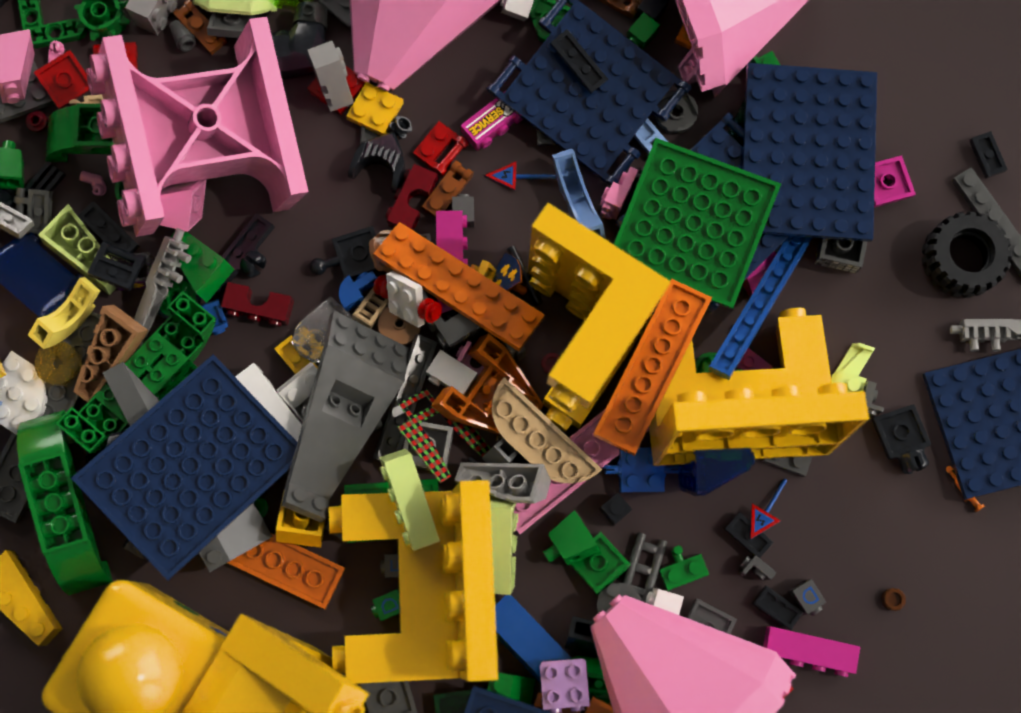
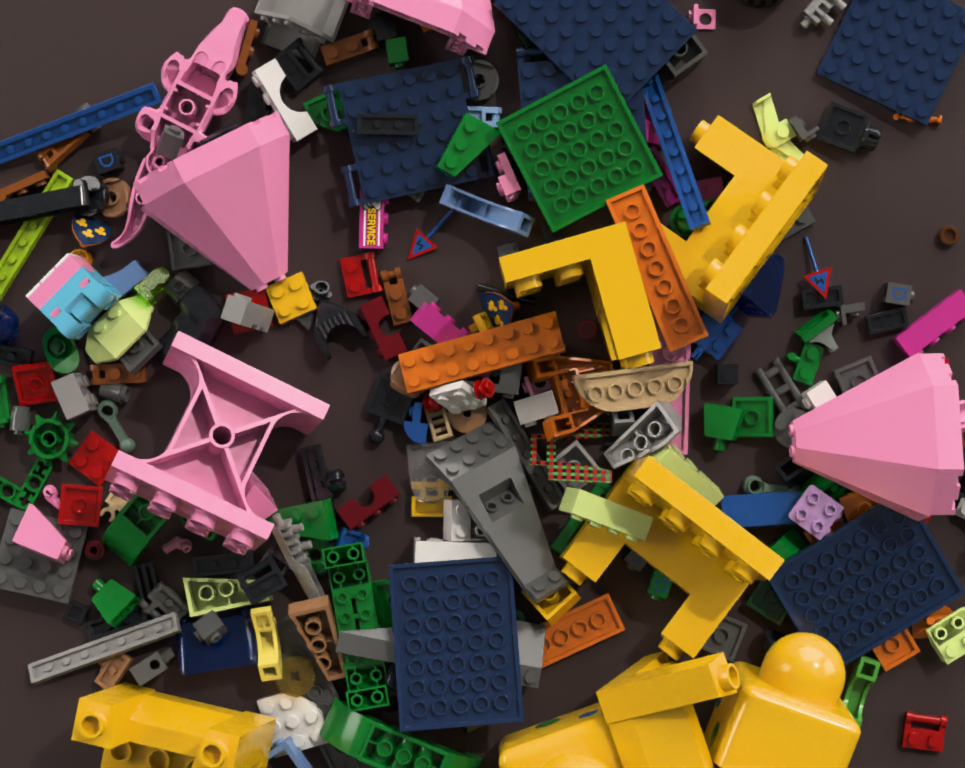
camera: 50 degrees left, 10 degrees up
none -> sand green piece [97,399,135,453]
none -> dark grey brick [193,609,228,646]
none -> green wedge [435,112,501,178]
none -> magenta plate [649,145,680,209]
none -> bright pink bracket [688,4,716,30]
none -> sand green piece [742,475,801,494]
none -> green piece [794,308,838,352]

